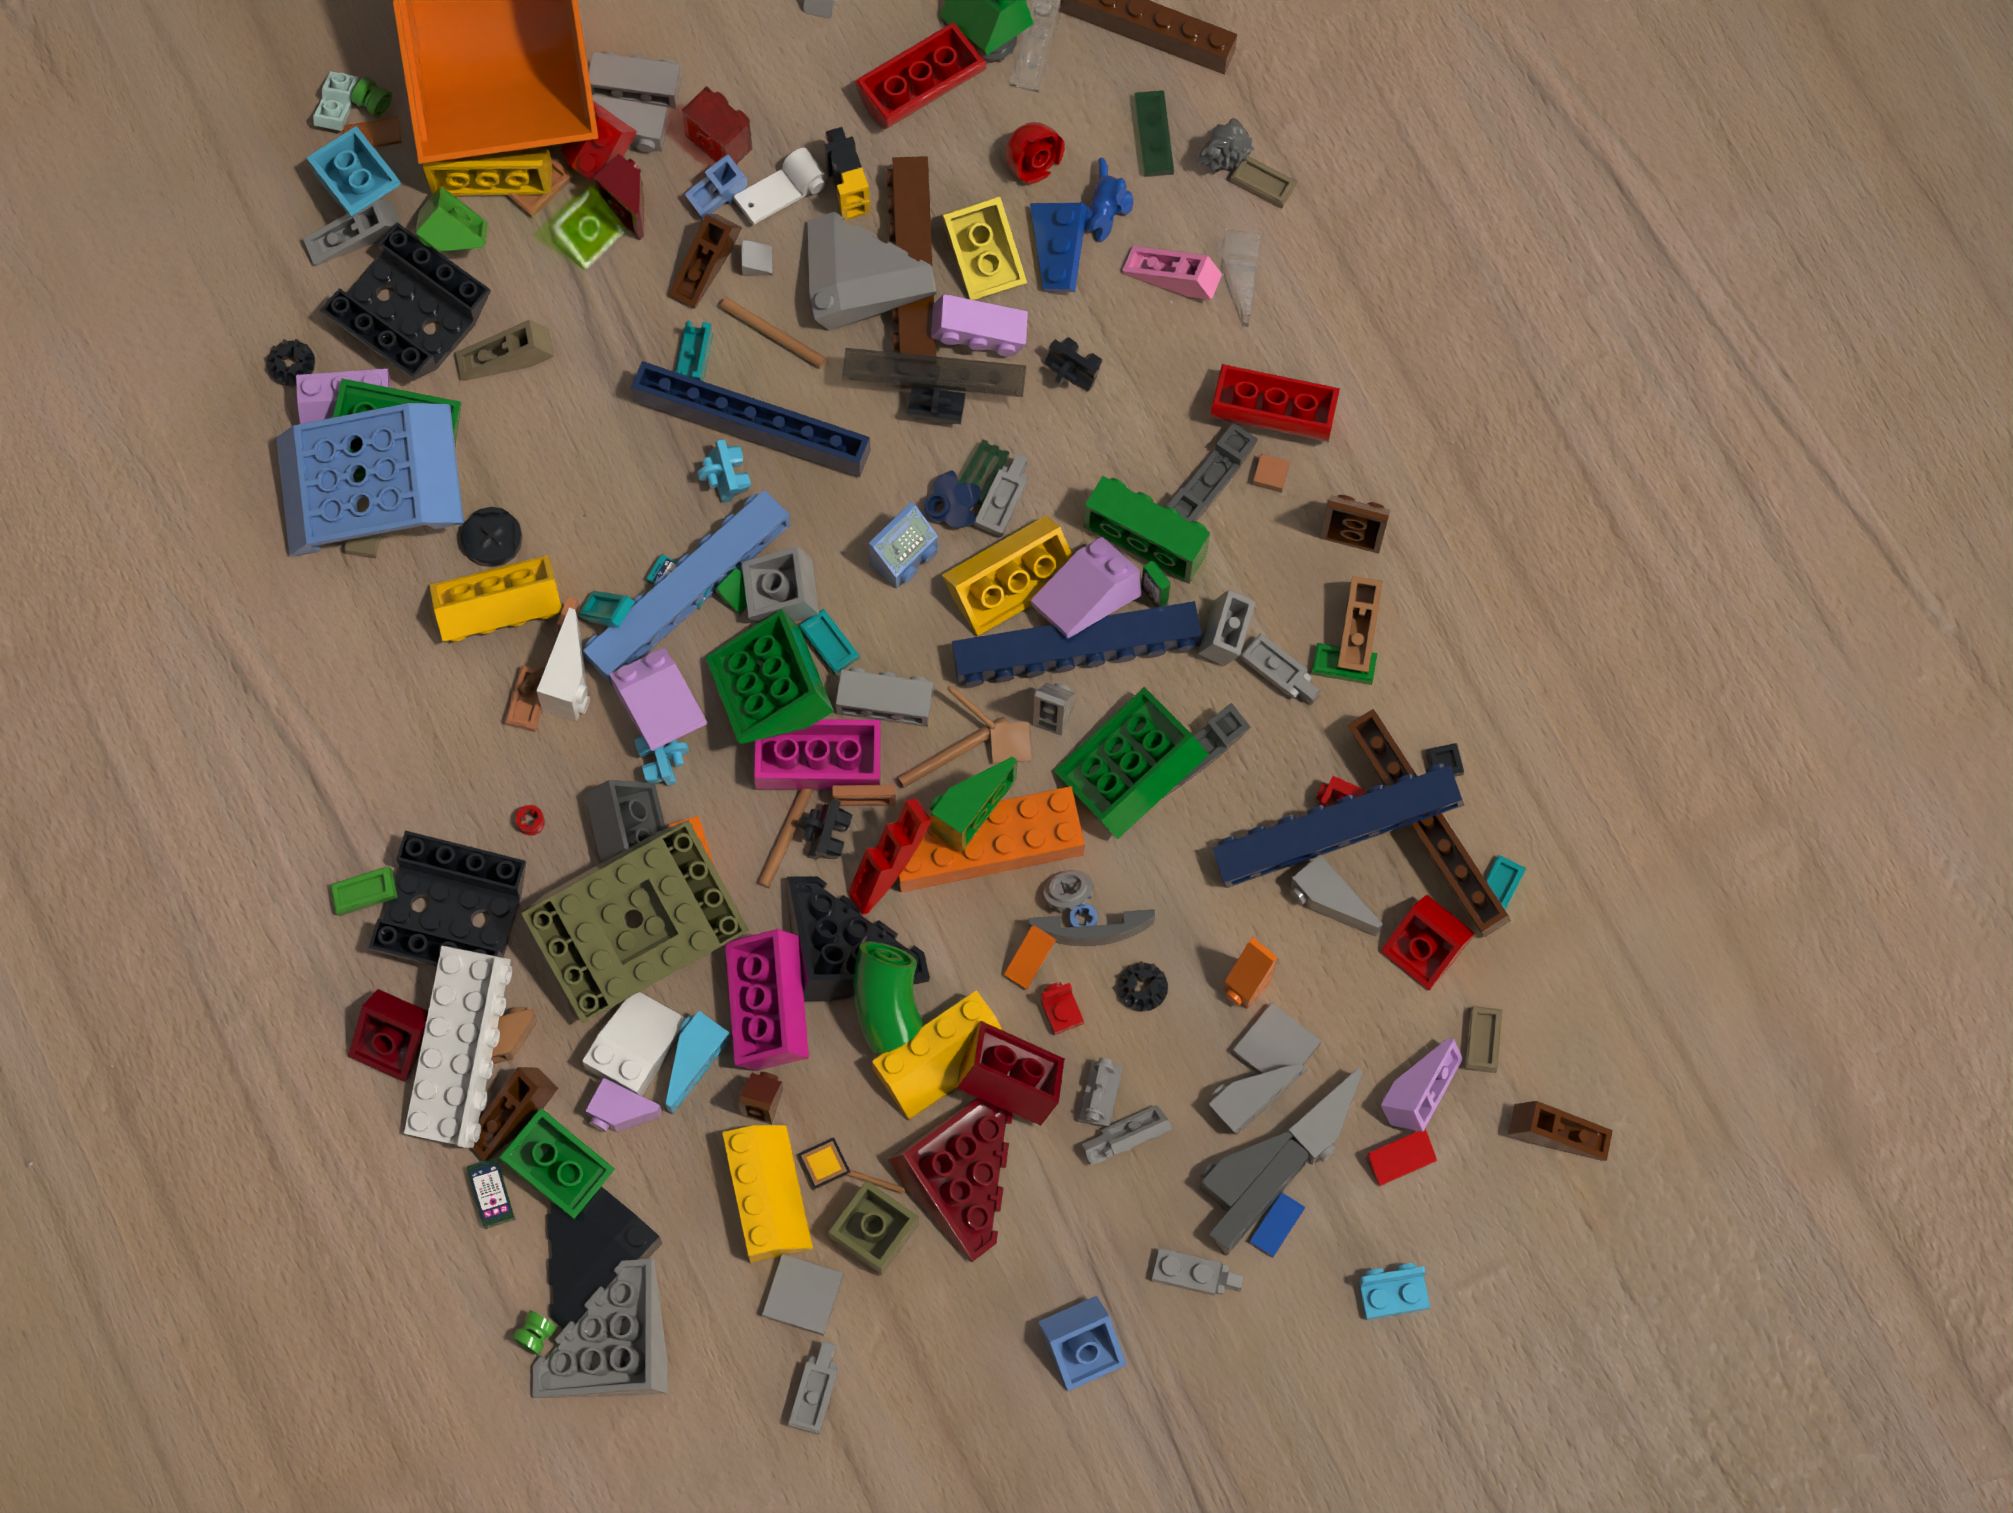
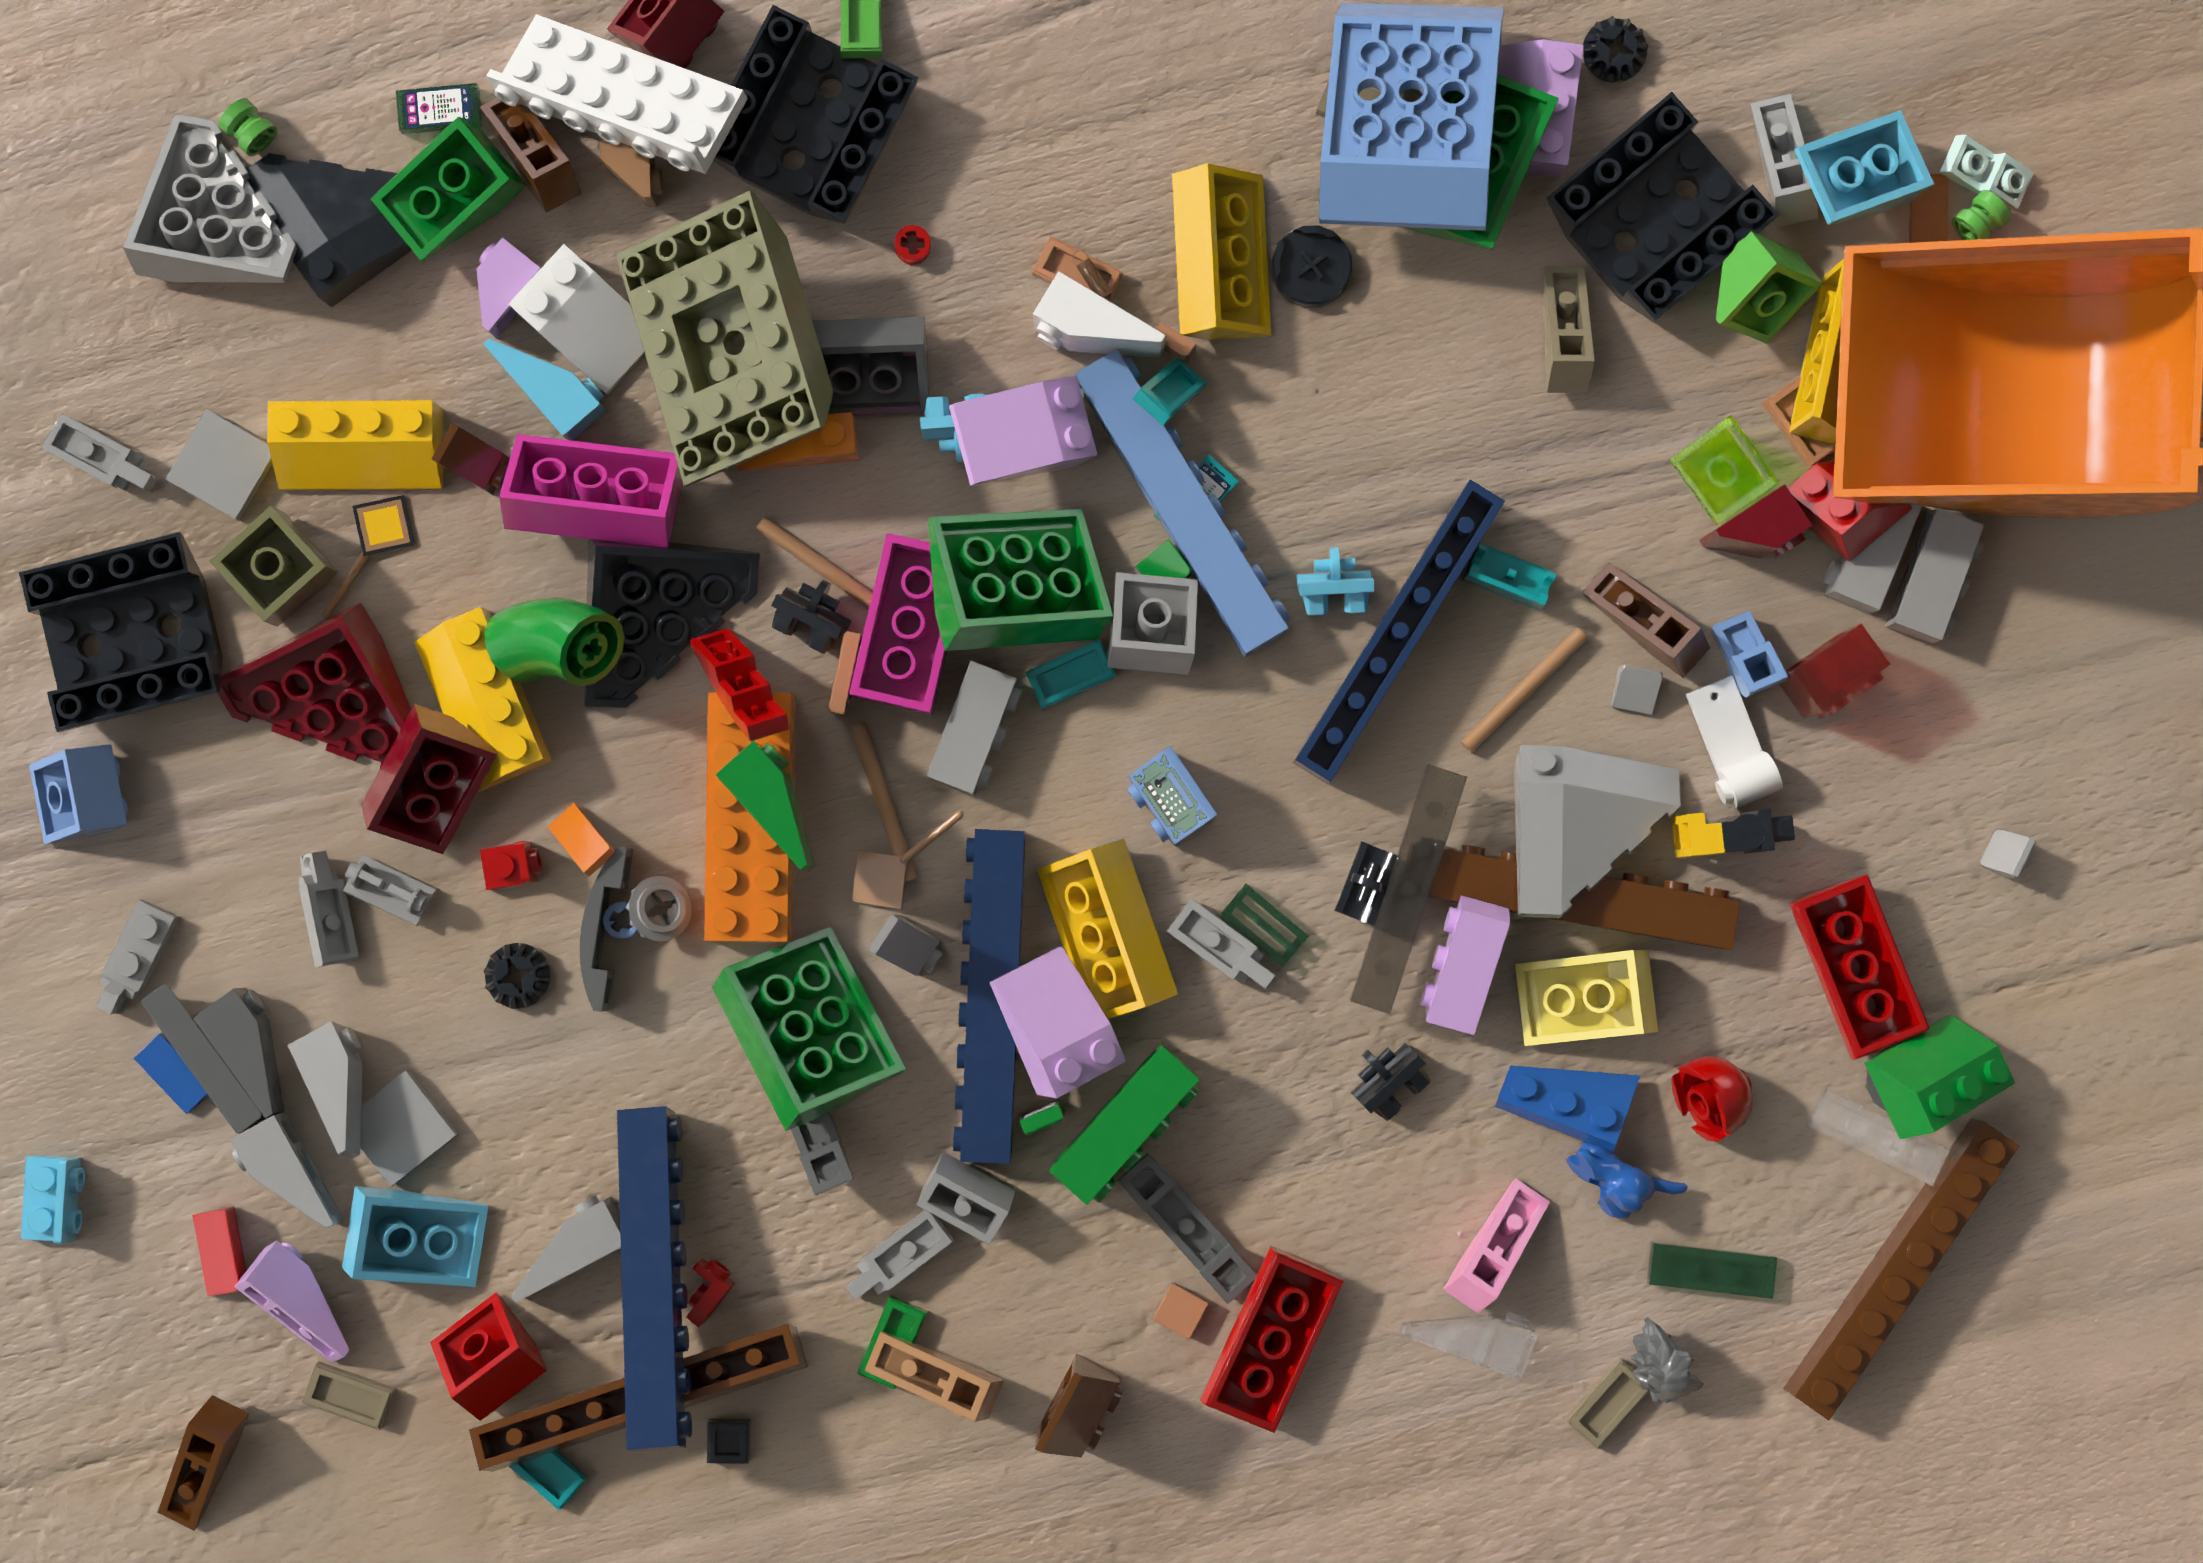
camera: 110 degrees right, 15 degrees up
dark blue plate [924,470,981,528] -> none
orange slope [1223,937,1277,1009] -> none
none -> black slope [19,532,223,733]
none -> medium azure slope [342,1186,488,1287]

